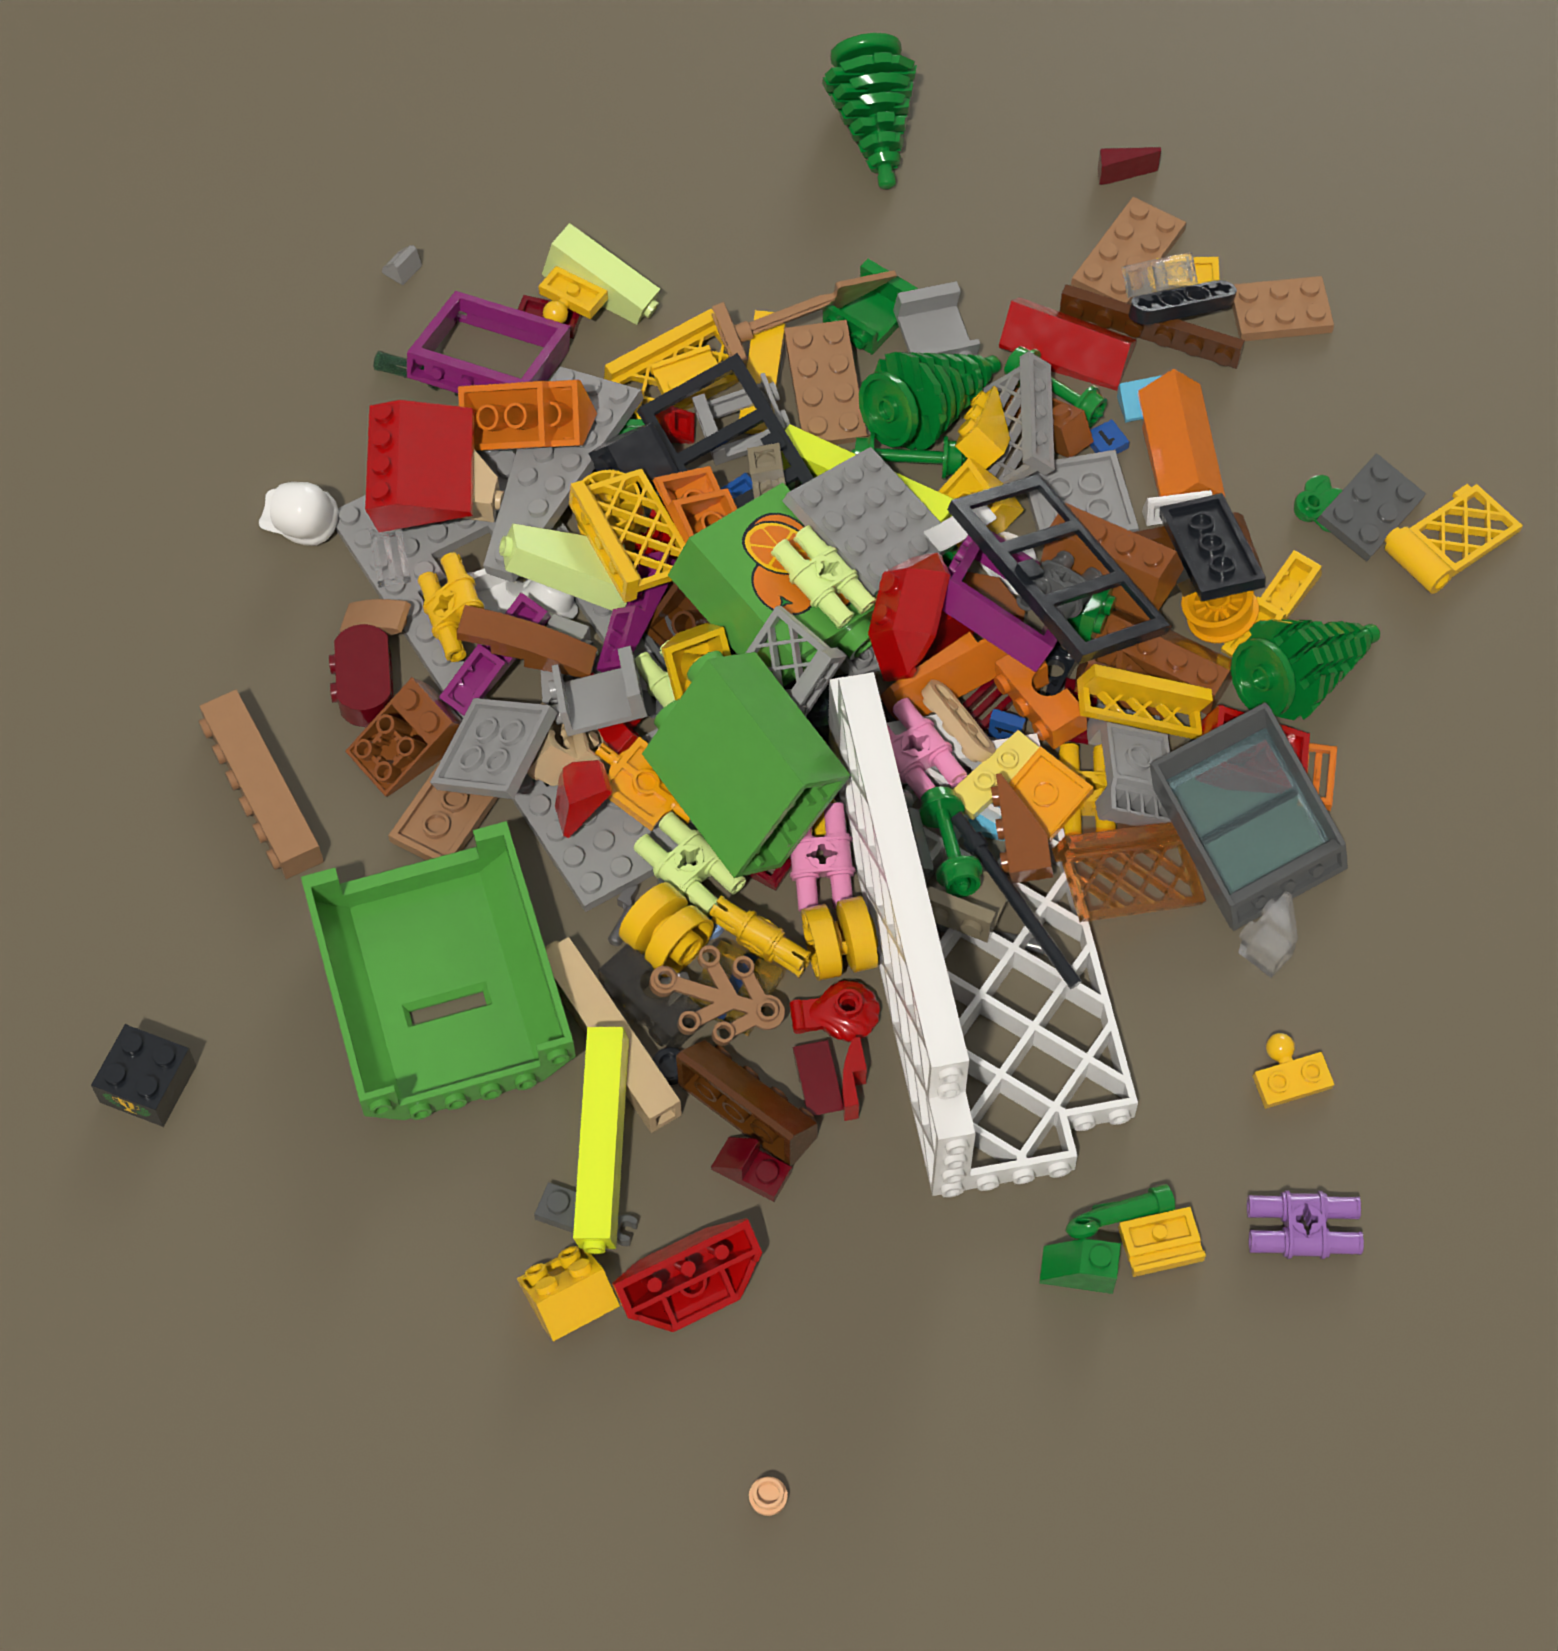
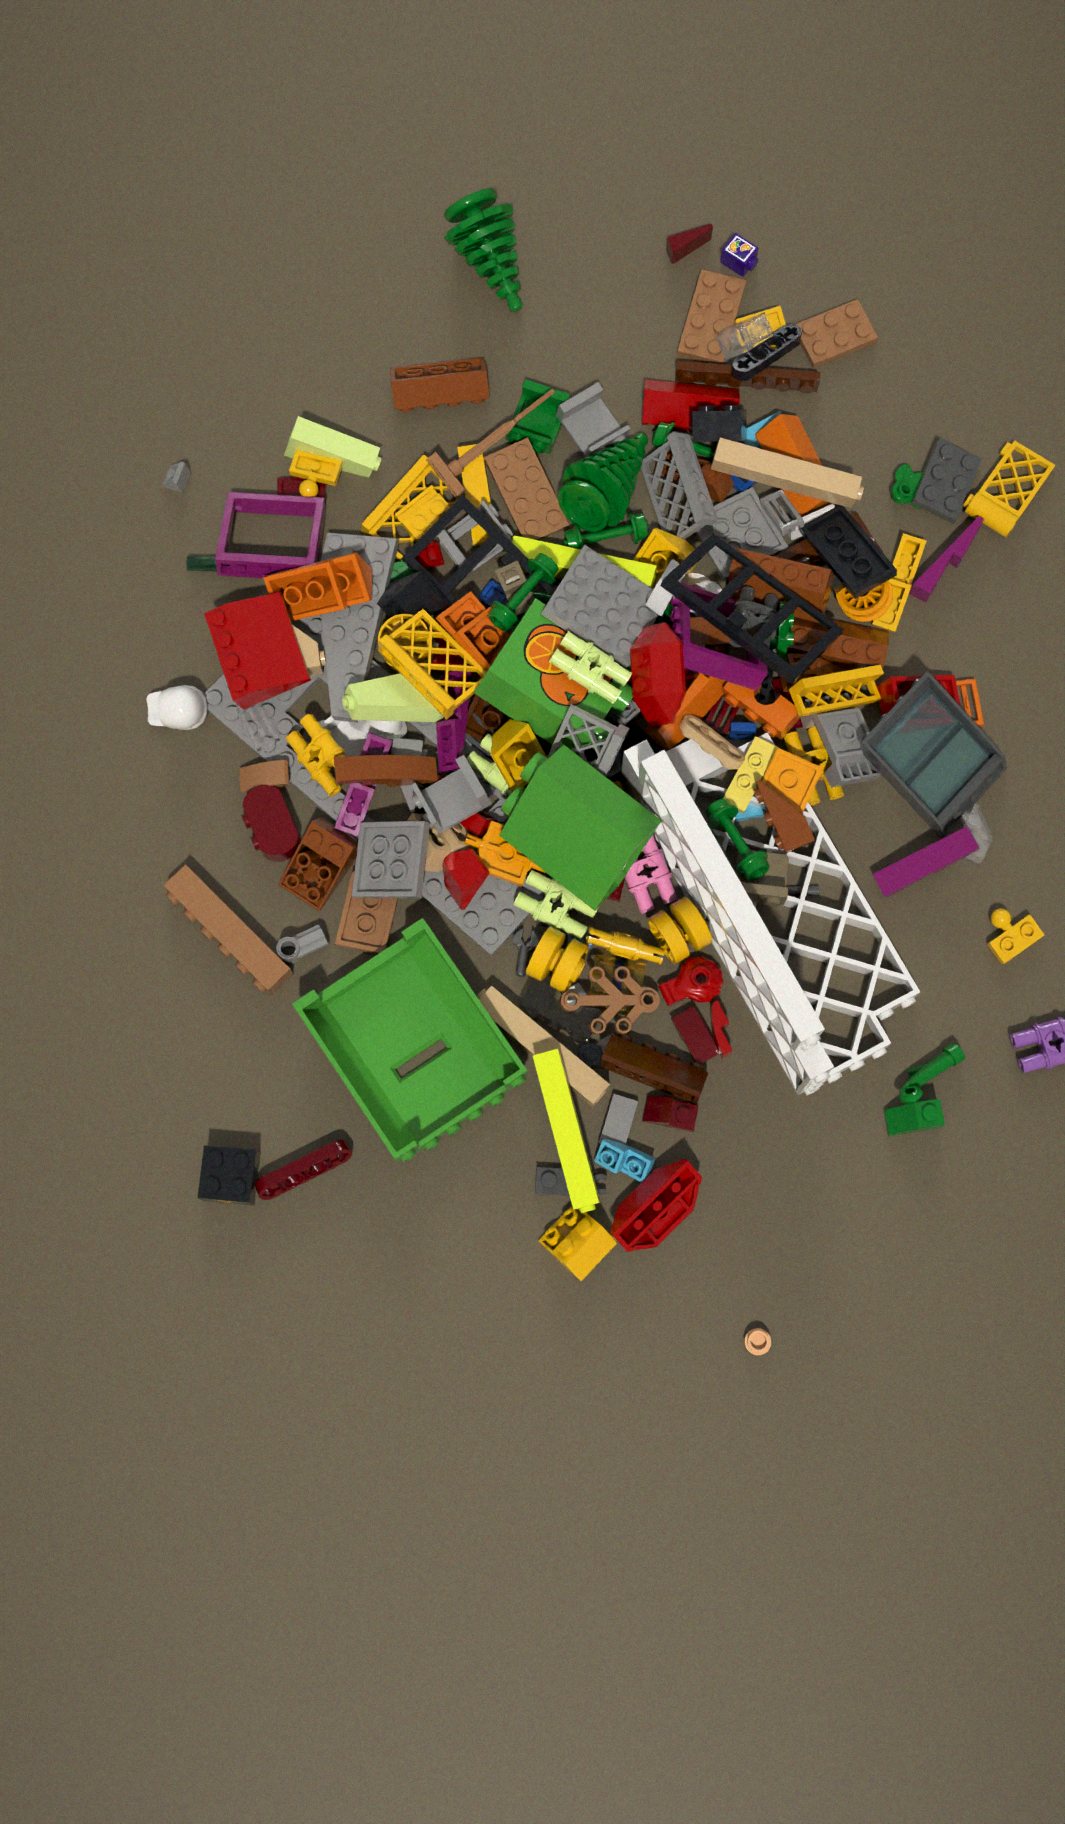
camera: 15 degrees left, 15 degrees up
bright pink pin [886,698,967,801] -> none
black bar [951,812,1082,989] -> none
yellow slope [955,386,1010,469] -> none
clear orange fence [1052,822,1206,922] -> none
yellow plate [1118,1207,1206,1277] -> none
green plant [1230,619,1380,720] -> none
none -> dark red beam [255,1140,352,1200]
none -> light grey piece [276,925,328,965]
none -> dark orange slope [390,357,489,412]
none -> green piece [487,553,559,632]
none -> medium azure slope [594,1138,656,1183]
none -> light grey tile [599,1094,638,1145]
none -> black brick [692,405,747,442]
none -> tan brick [711,438,864,508]
none -> dark purple brick [720,233,759,277]
none -> light grey tile [760,489,804,536]
none -> magenta slope [873,826,980,897]
none -> magenta slope [909,516,984,602]

